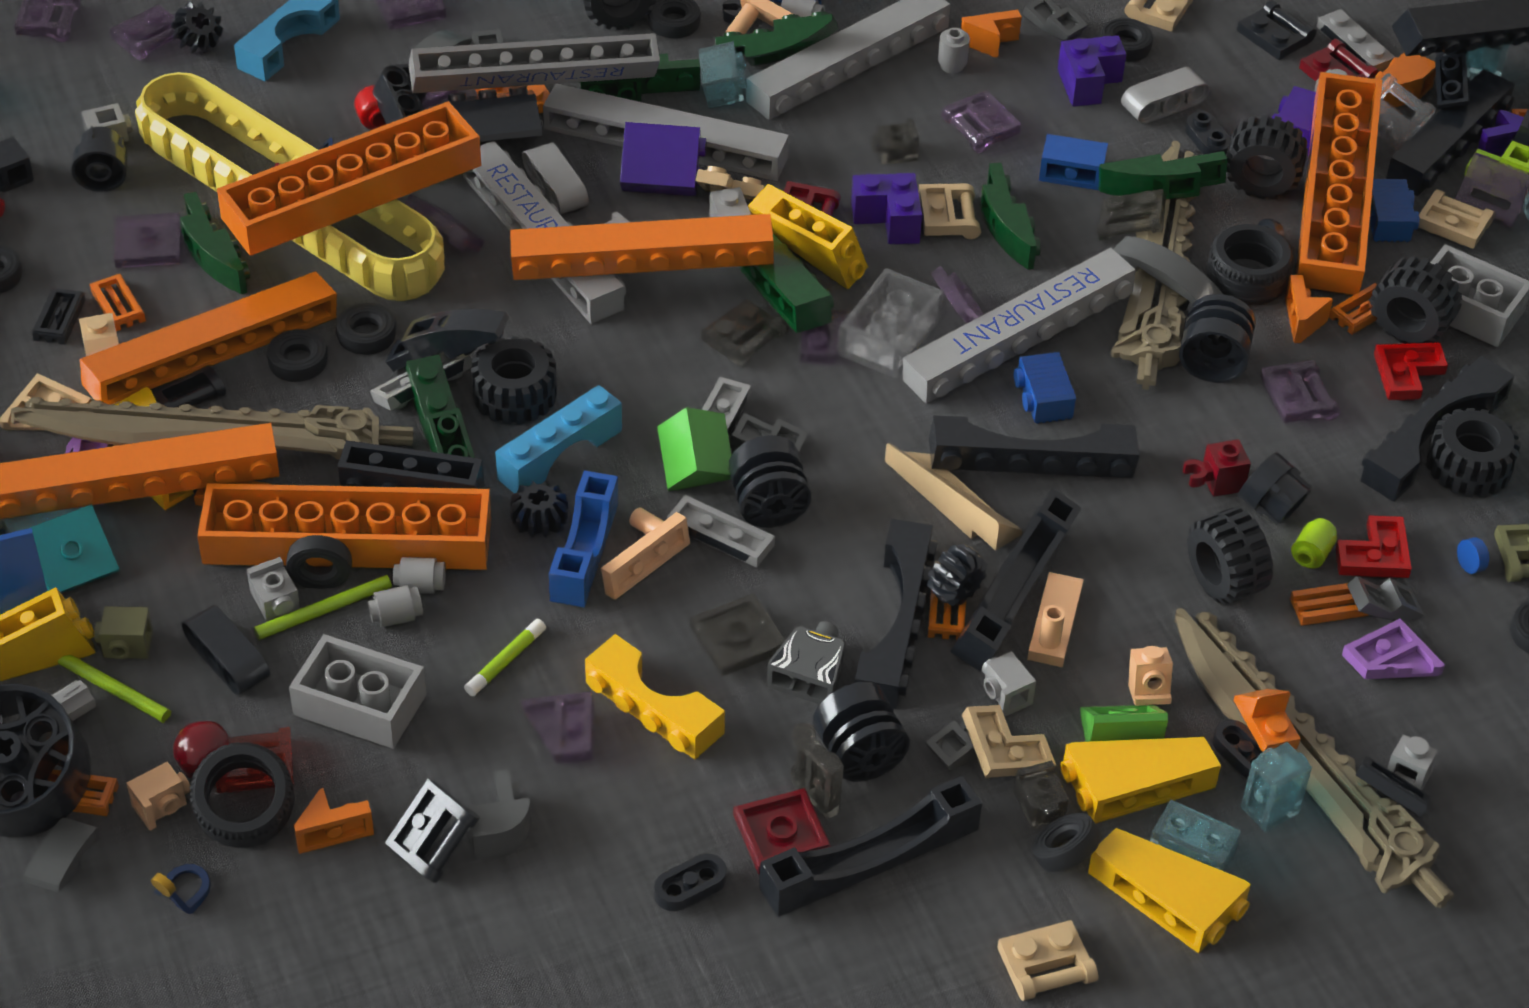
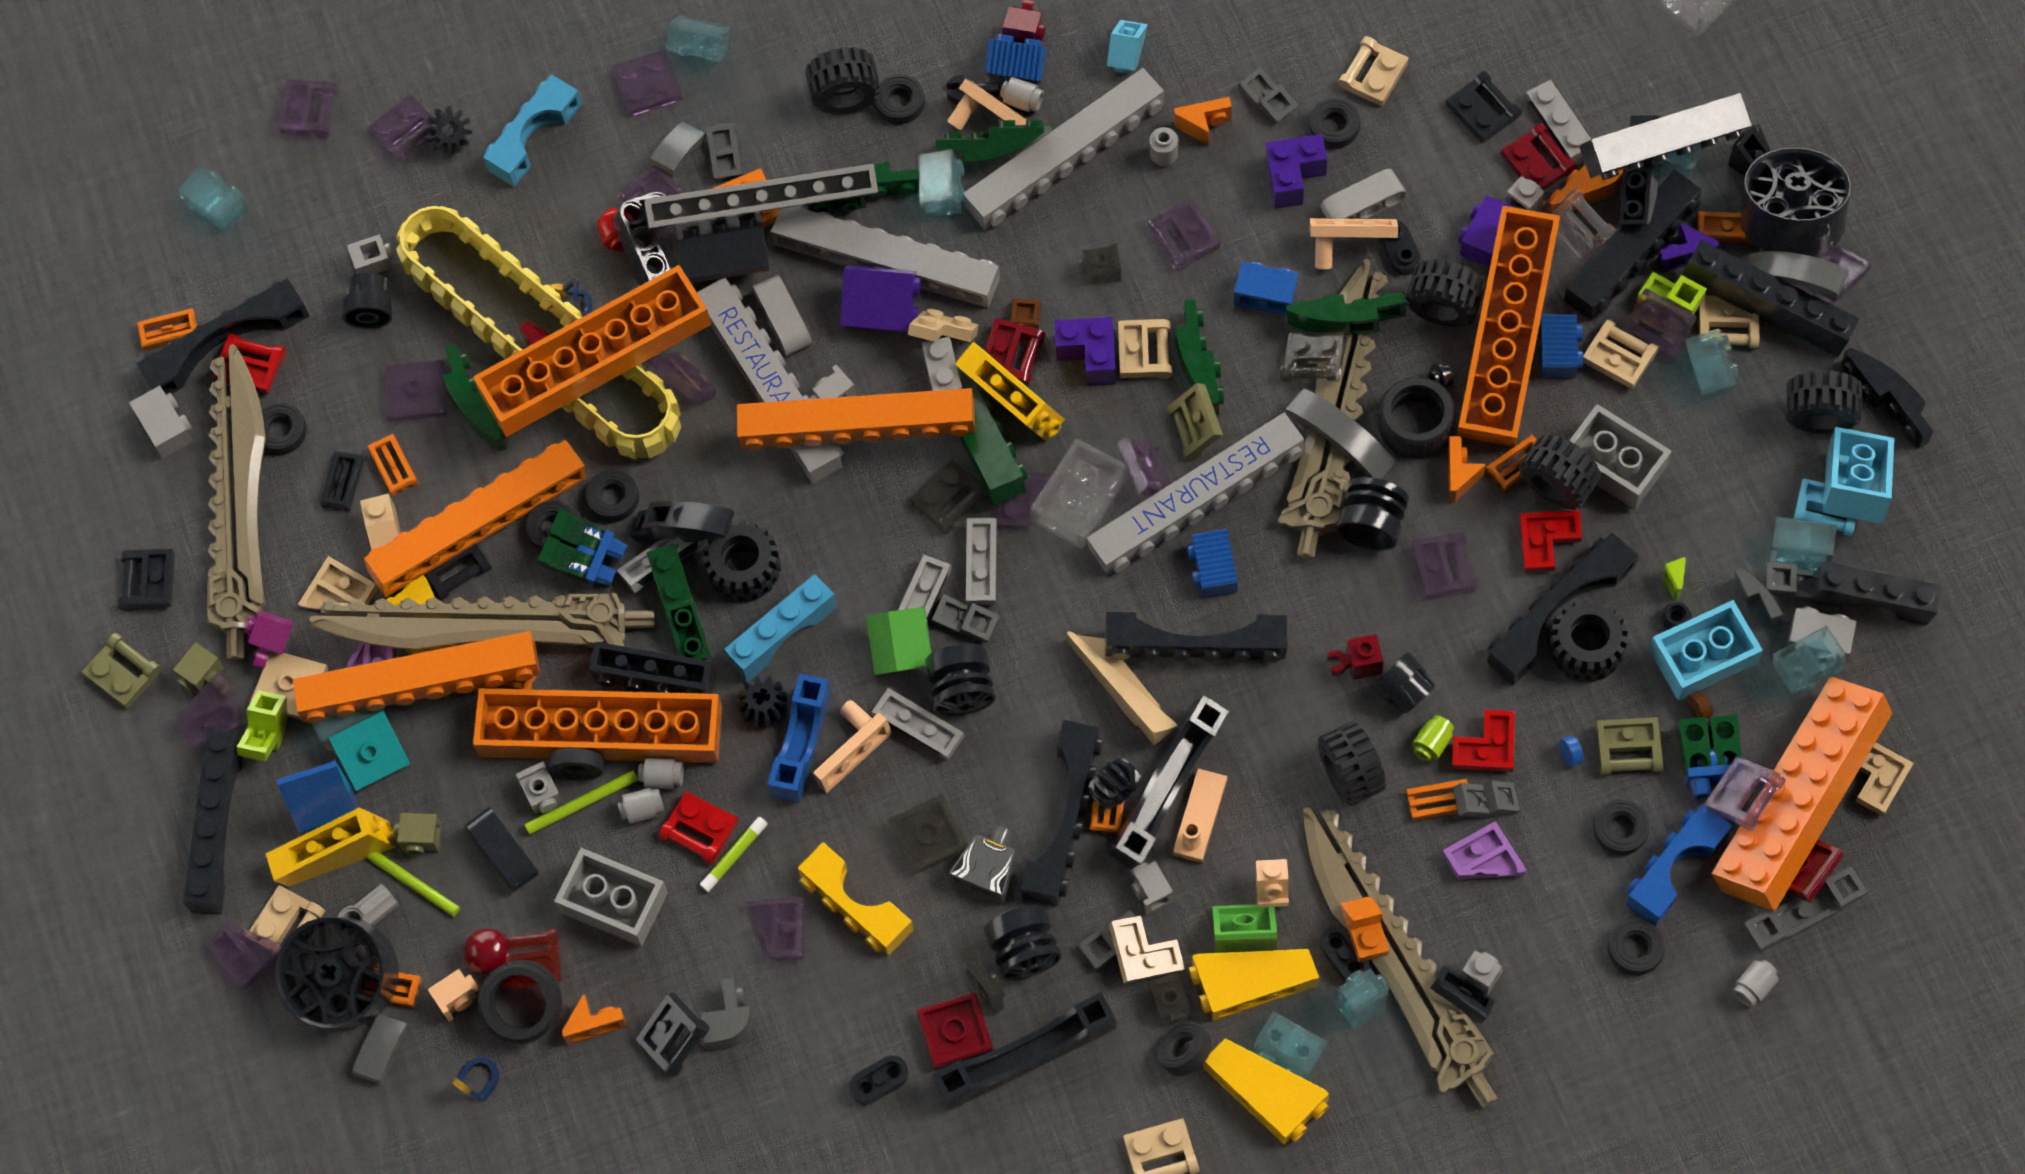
camera: 10 degrees right, 20 degrees up
none -> hips [537,508,627,586]
none -> red plate [658,791,739,865]
none -> light grey plate [966,518,997,605]
none -> reddish brown tile [1010,298,1041,329]
none -> olive plate [1167,383,1223,461]
none -> light nougat piece [1309,218,1398,269]

